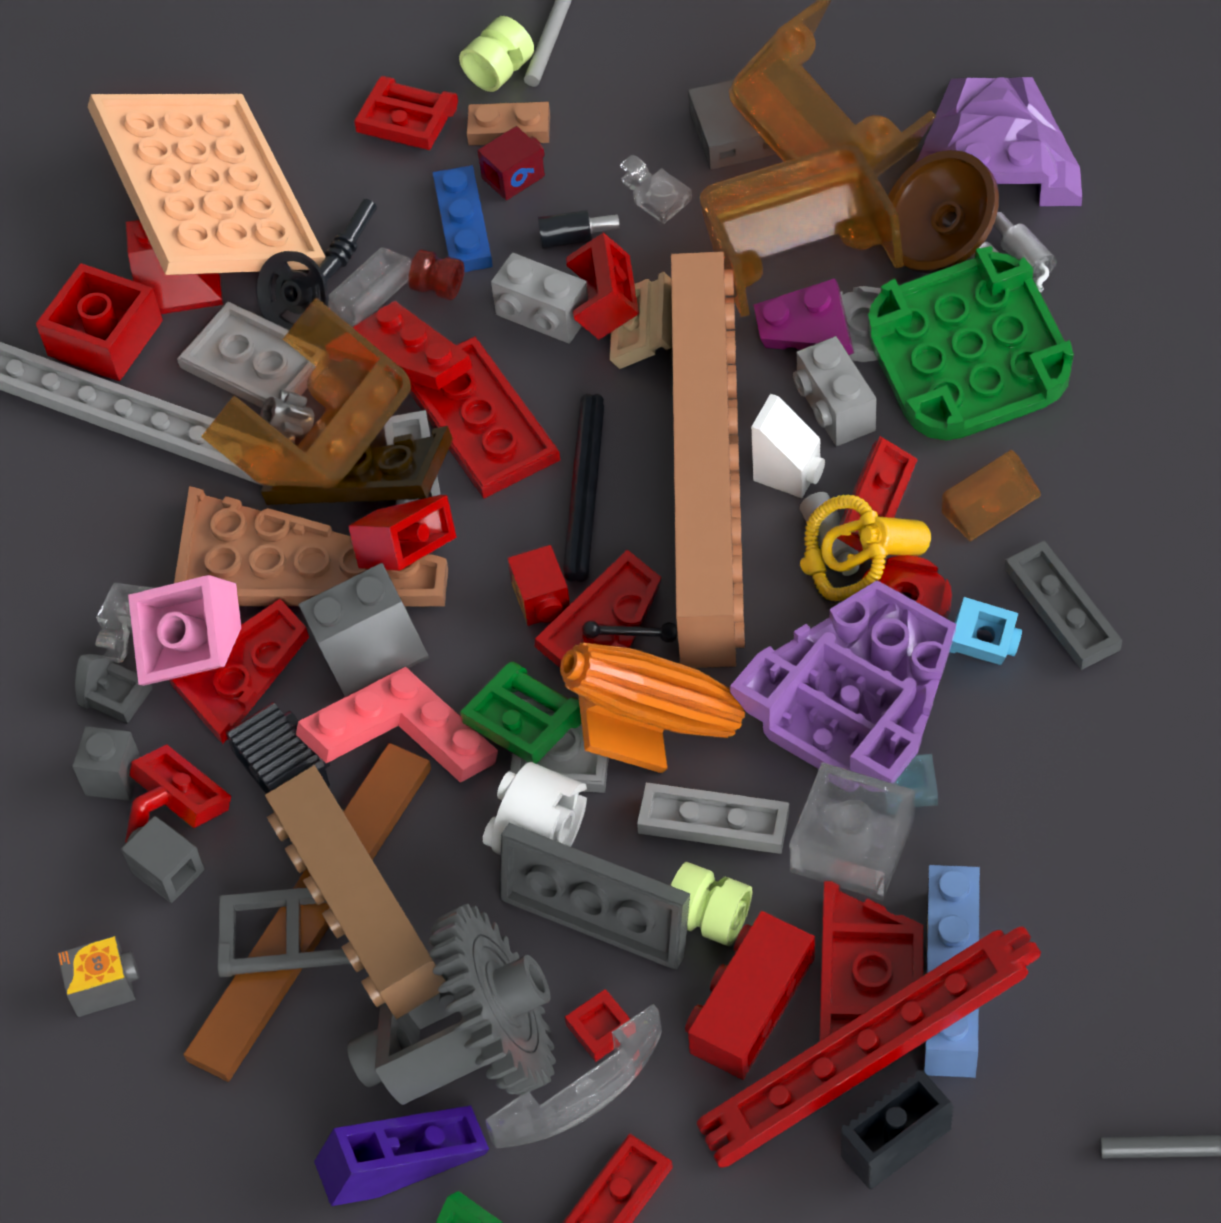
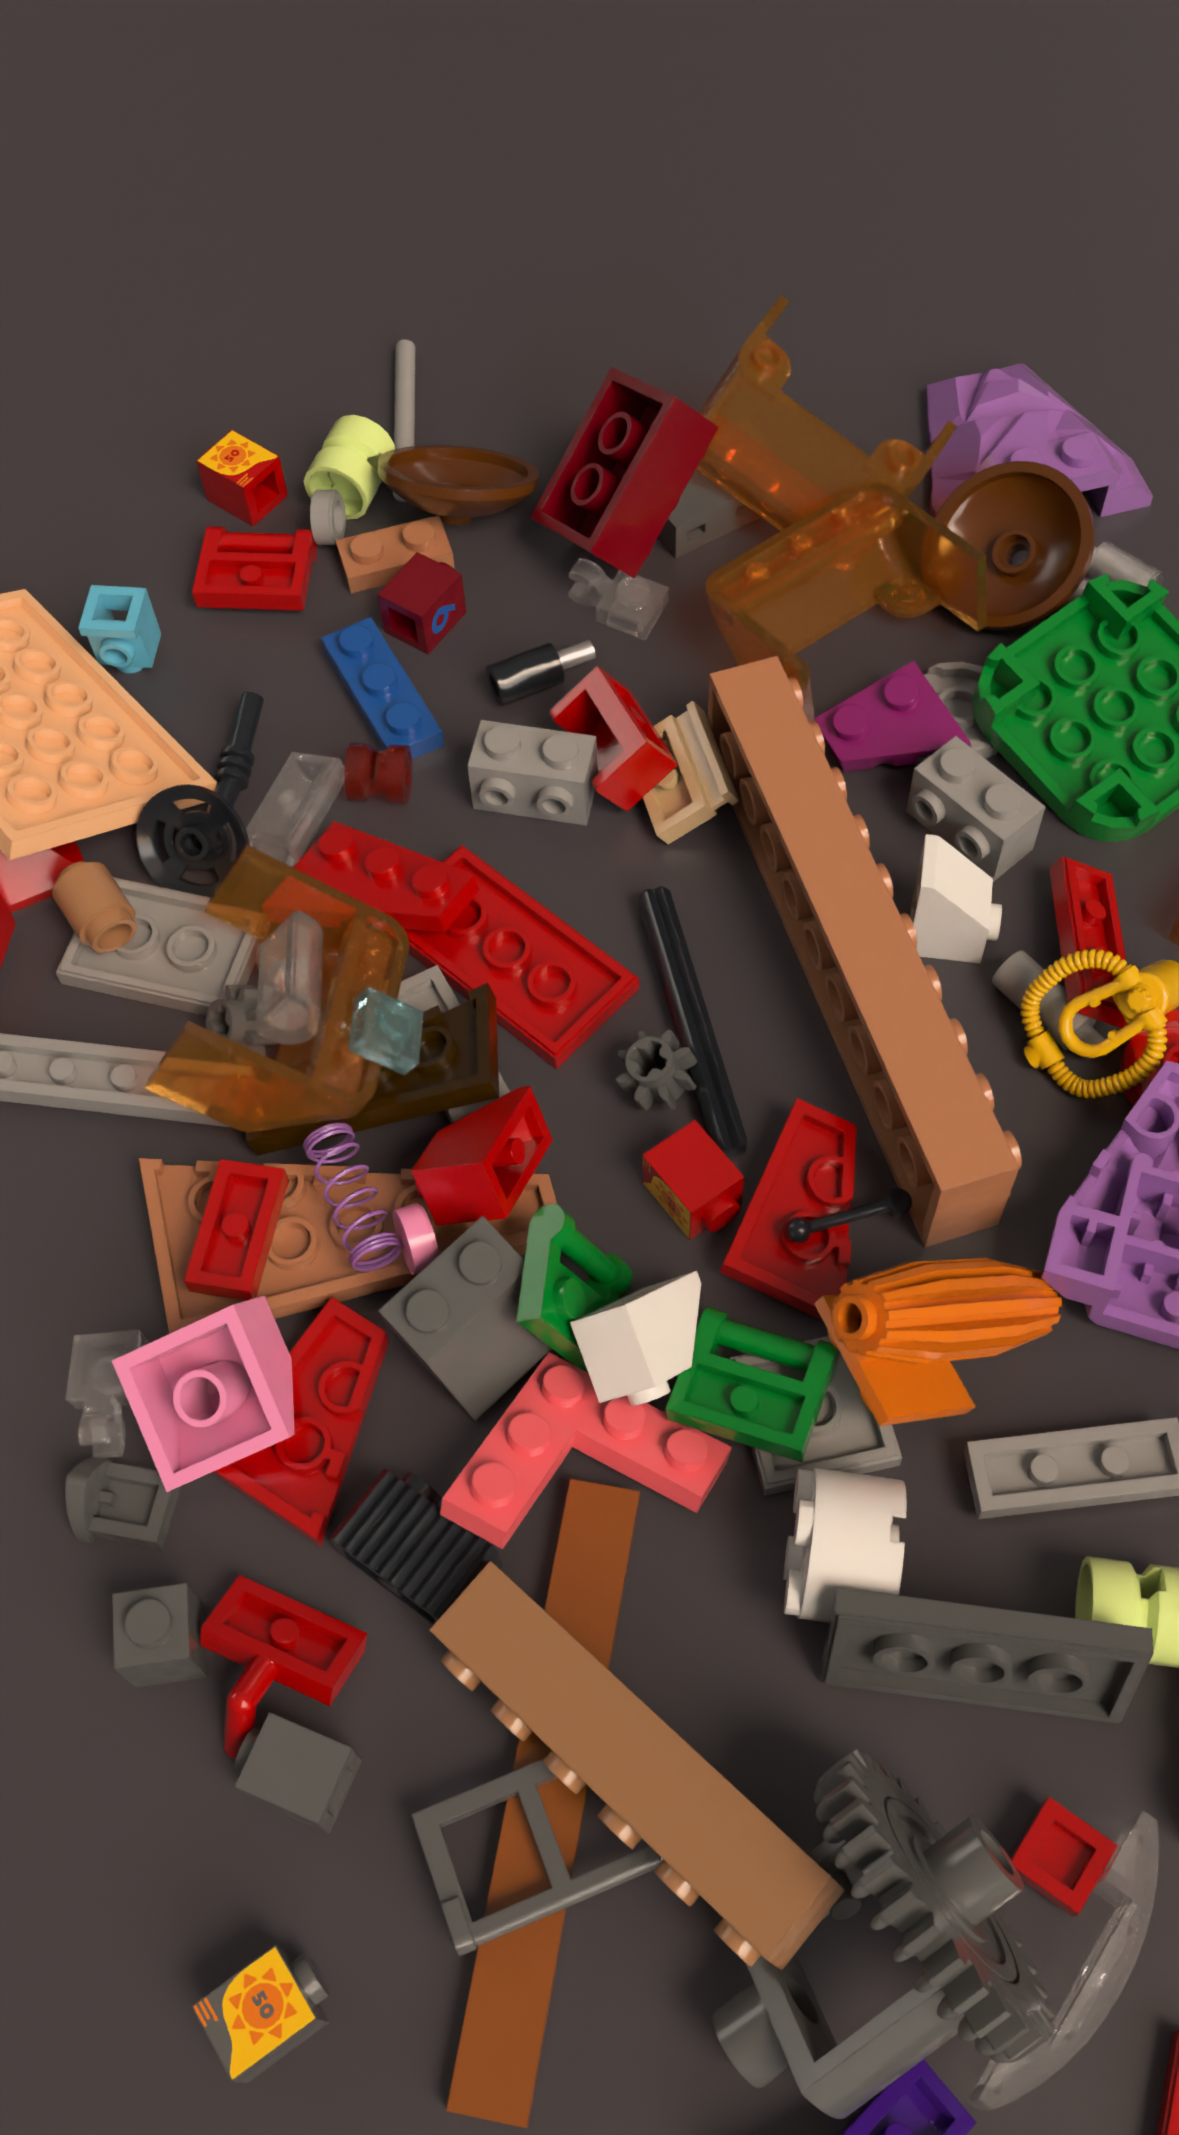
camera: 20 degrees left, 5 degrees up
none -> medium nougat brick [52,862,137,953]
none -> medium azure brick [78,585,161,674]
none -> red plate [184,1159,289,1301]
none -> red brick [196,430,288,527]
none -> clear brick [256,910,323,1045]
none -> medium lavender piece [303,1122,402,1272]
none -> light grey tile [310,490,346,545]
none -> clear light blue plate [349,986,424,1075]
none -> reddish brown dish [377,445,539,525]
none -> bright pink tile [393,1203,439,1275]
none -> green plate [516,1204,633,1372]
none -> dark red brick [530,367,719,579]
none -> white slope [570,1270,701,1406]
none -> dark grey gear [616,1029,698,1111]

